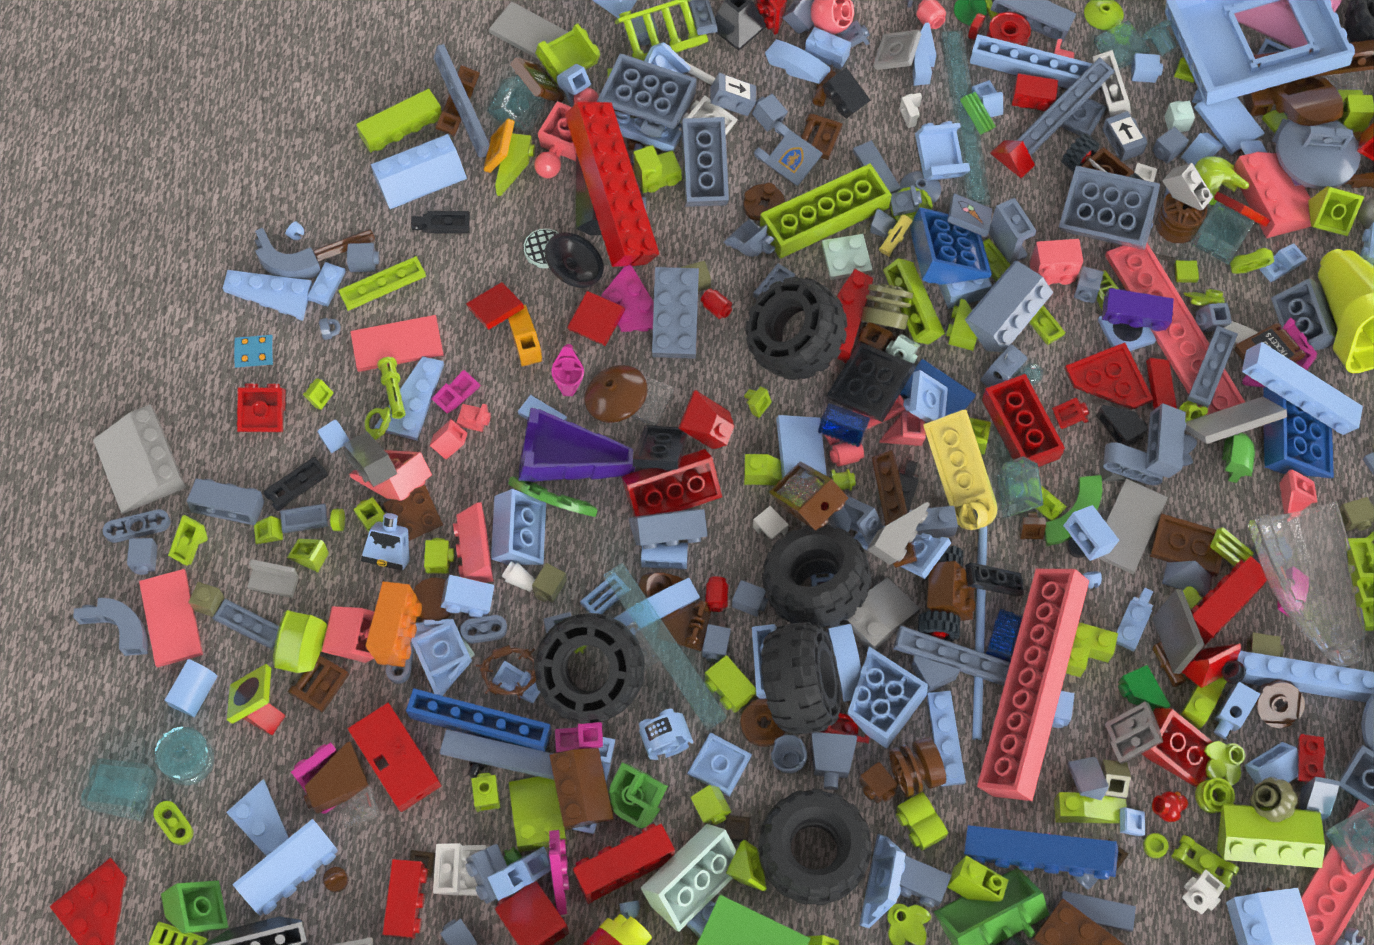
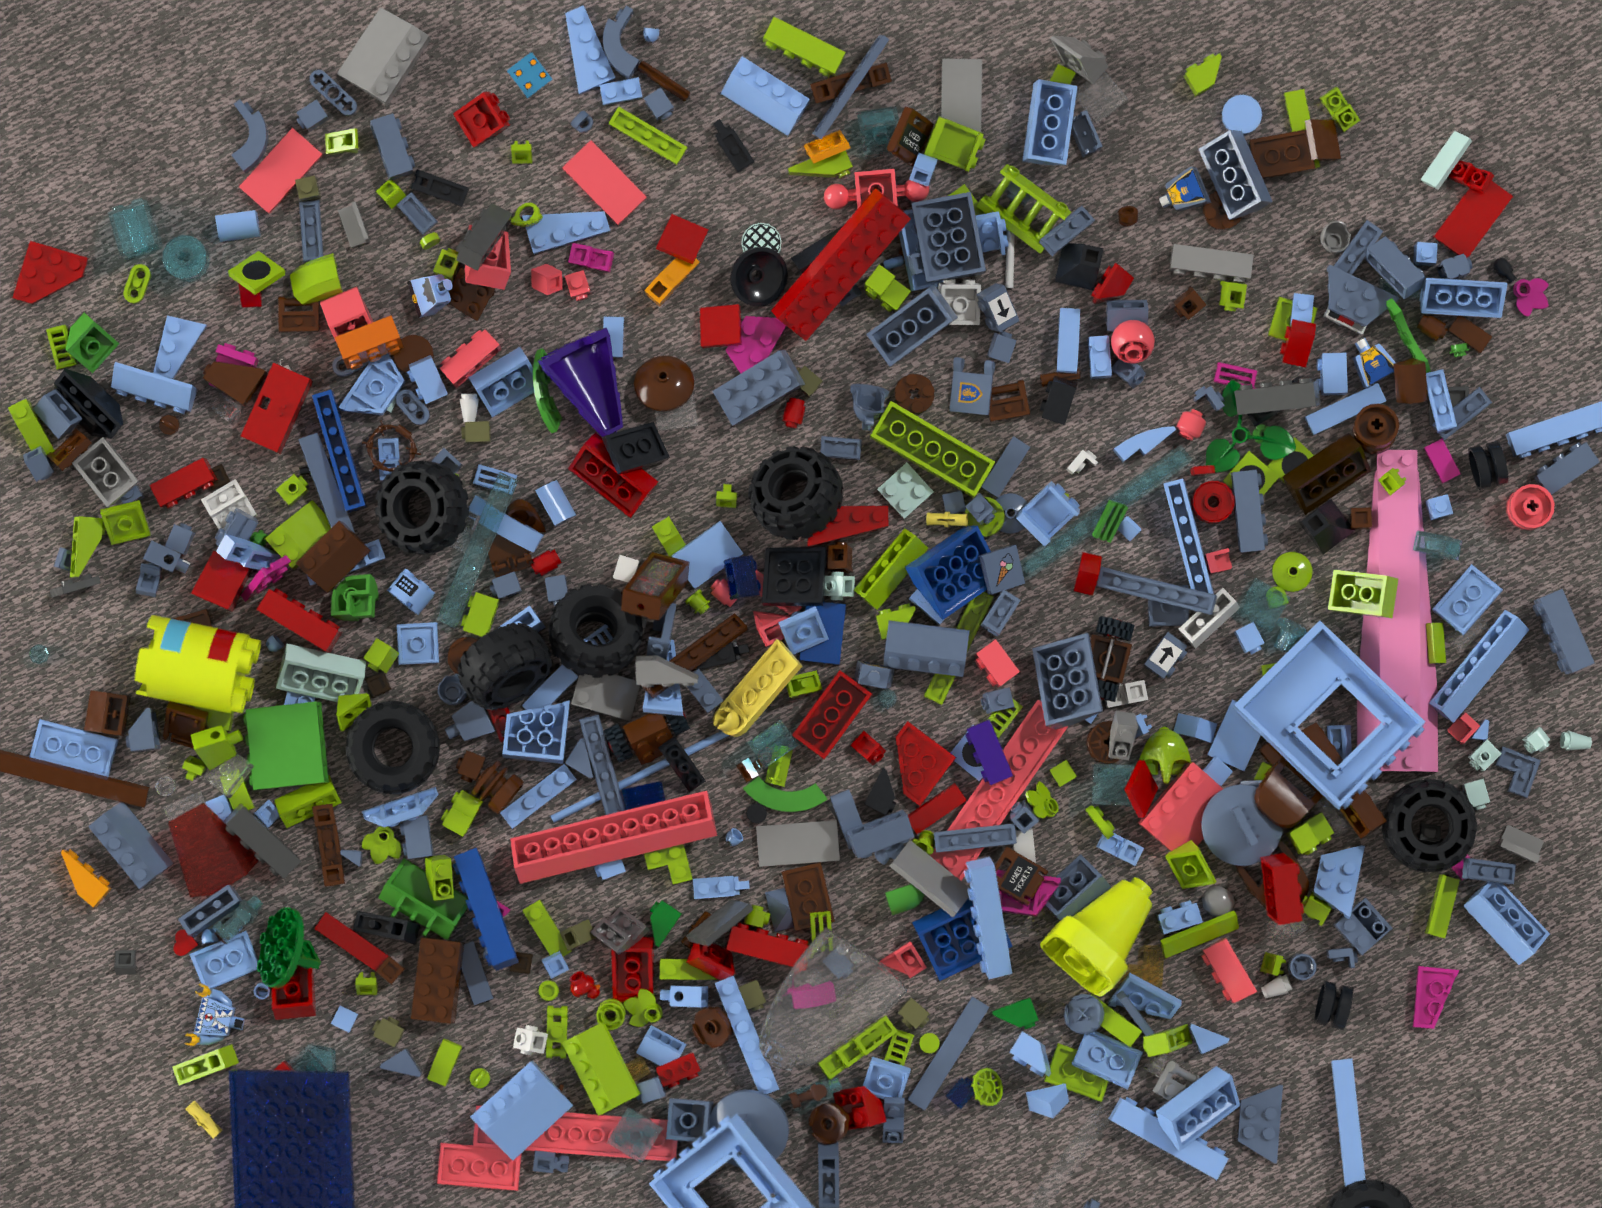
camera: 55 degrees right, 20 degrees up
lime slope [287,539,329,572] -> none
light blue slope [317,419,350,454] -> none
lime pin [377,357,406,419] -> none
lime brick [424,538,454,574] -> none
dark pink hat [551,344,584,396] -> none
dark pink slope [555,722,603,753] -> none
sand blue slope [629,509,707,549] -> none
red slope [679,390,734,449] -> none
olive wheel [861,283,913,330] -> none
light grey tile [873,29,921,70] -> none
light blue tile [971,80,997,100] -> none
red brick [1012,73,1058,111] -> none
light blue brick [1063,505,1119,561] -> none
sand blue slope [1067,757,1109,800] -> none
sand blue brick [1152,127,1189,164] -> none
light aqua brick [1164,101,1195,132] -> none
black plate [1222,661,1246,684] -> none
olive plant [1250,777,1298,822] -> none

